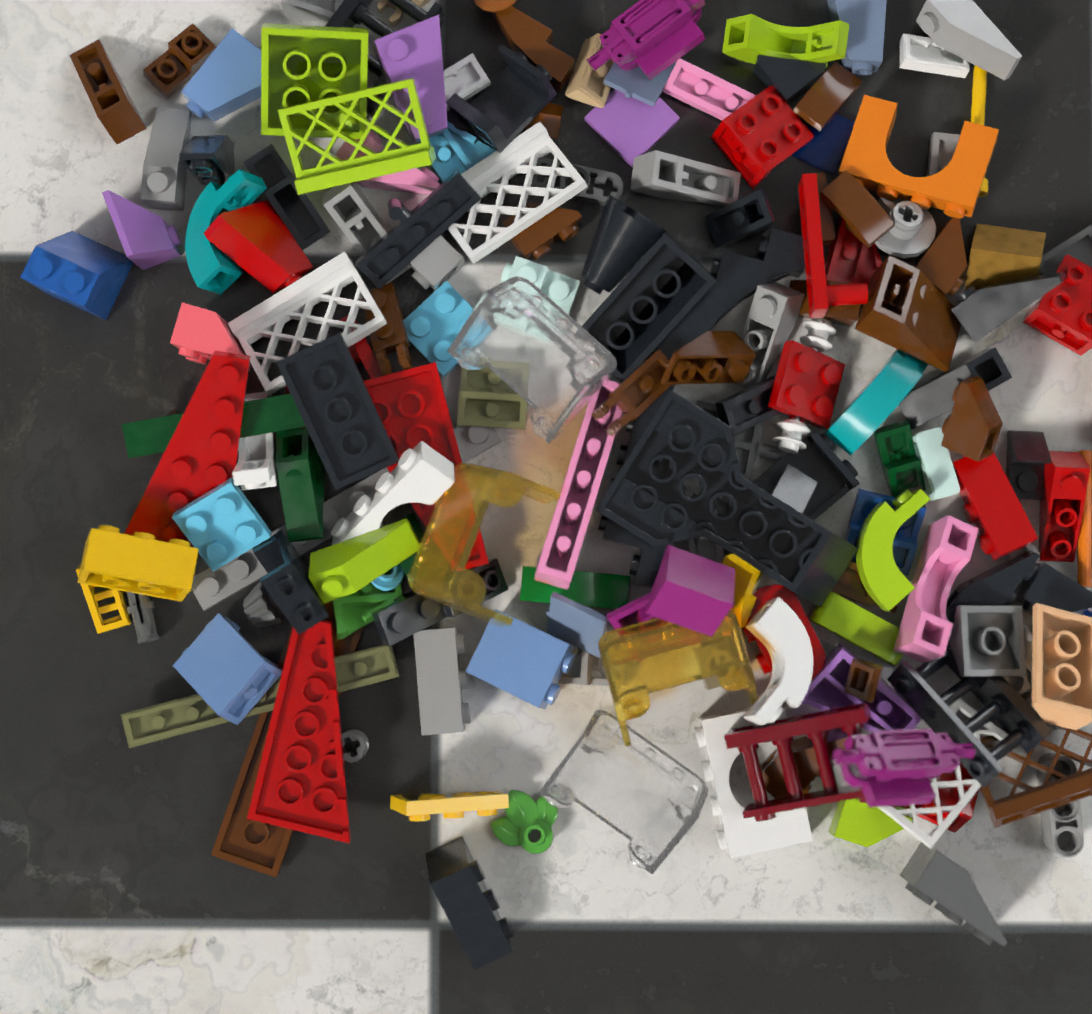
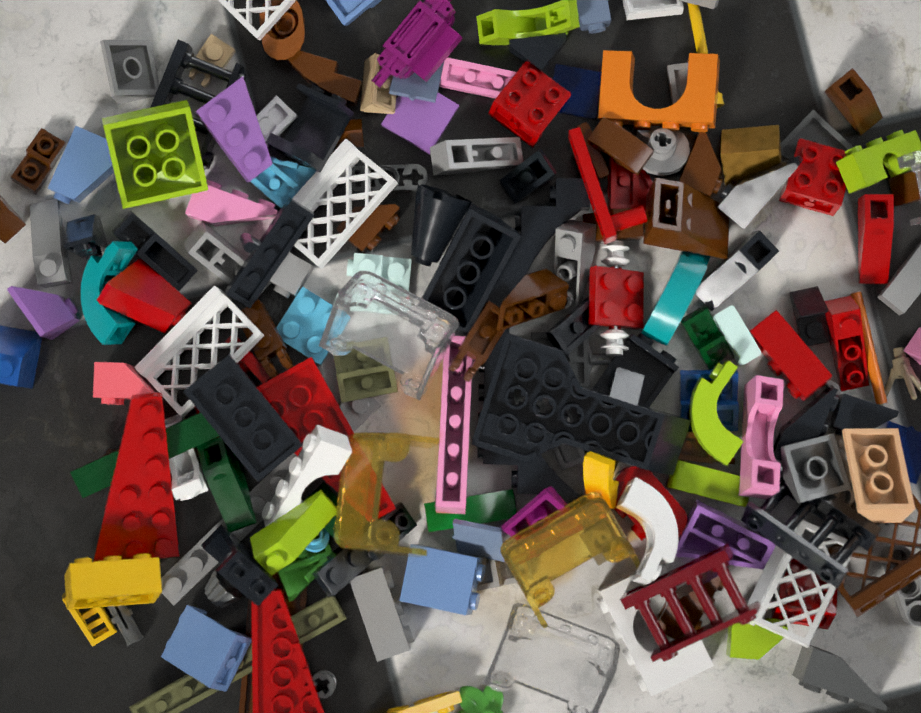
camera: 15 degrees left, 0 degrees up
medium azure plate [172,478,272,571] -> none
lime fence [278,78,436,195] -> none
magenta slope [644,545,735,637] -> none
reddish brown slope [793,62,863,131] -> none
magenta piece [833,728,975,807] -> none
reddish brown slope [844,658,884,703] -> none
reddish brown slope [941,376,1003,462] -> none

